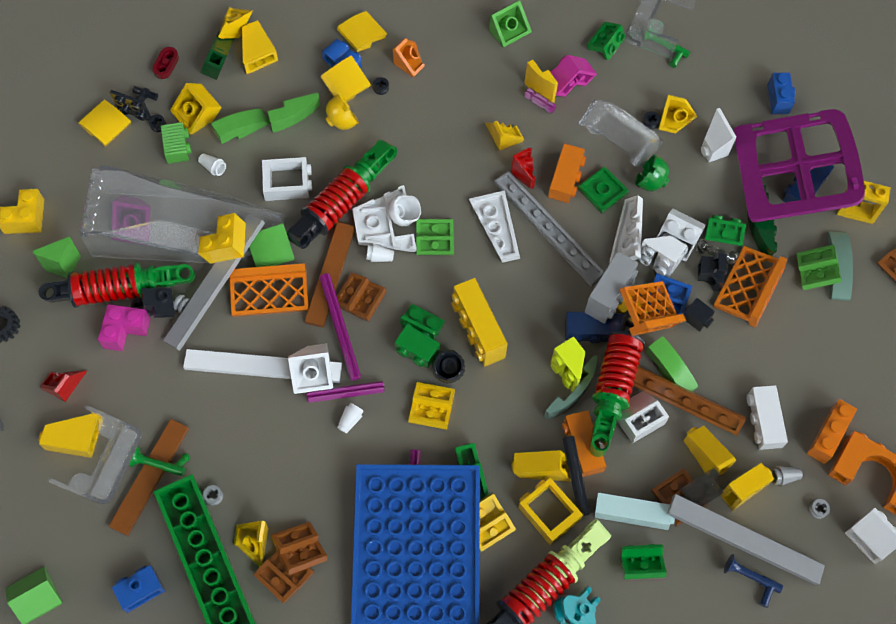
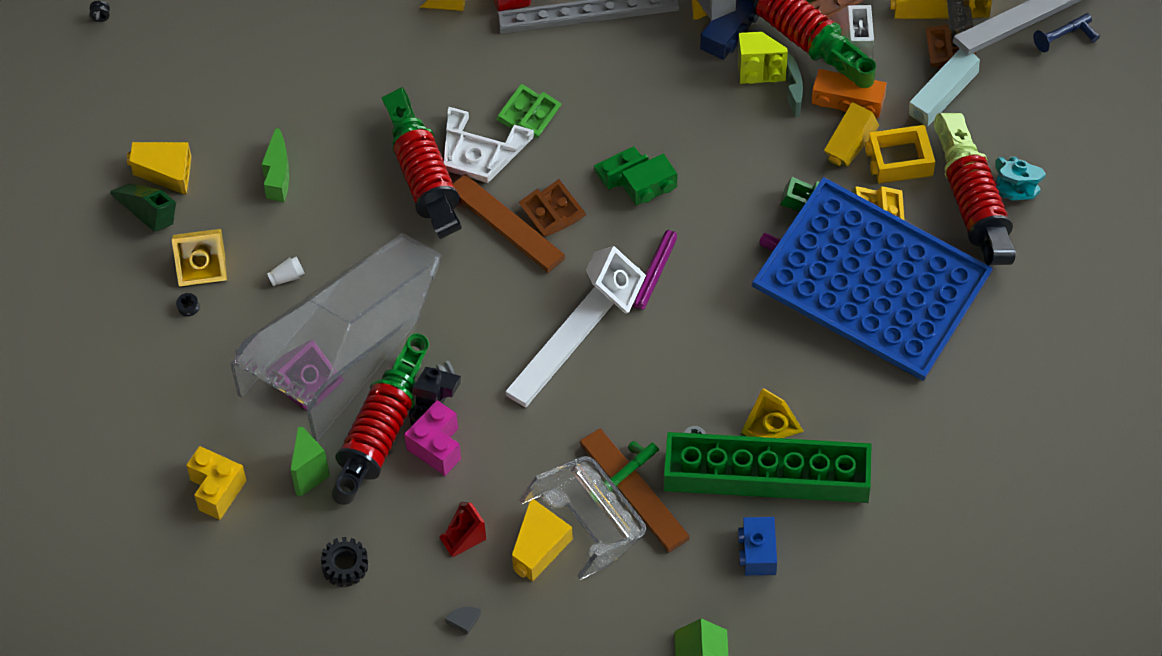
camera: 55 degrees left, 10 degrees down
yellow slope [78,99,131,147] -> none
black plate [109,86,158,121] -> none
dark red plate [153,47,179,79] -> none
bright green brick [161,122,192,164] -> none
light grey tile [163,213,265,351] -> none
yellow brick [198,213,246,264] -> none
bright green slope [211,109,270,144] -> none
yellow slope [218,7,253,39] -> none
orange fence [229,263,309,317] -> none
bright green slope [249,223,295,267] -> none
dark orange slope [253,551,315,604] -> none
white window [262,157,312,201] -> none
dark orange slope [272,521,327,575] -> none
magenta axle [320,273,361,381] -> none
yellow slope [321,55,371,102] -> none
blue brick [322,39,362,68] -> none
yellow cylinder [325,94,359,130] -> none
yellow slope [337,11,387,52] -> none
white cone [337,403,363,434] -> none
white cone [366,244,394,262] -> none
black bush [373,77,389,95] -> none
white hair [388,195,421,226] -> none
orange slope [393,38,425,77] -> none
yellow slope [408,382,455,430] -> none
black hair [432,350,465,384] -> none
yellow brick [451,278,508,367] -> none
white wing [469,190,520,263] -> none
black axle [562,436,590,516] -> none
green bracket [620,544,667,580] -> none

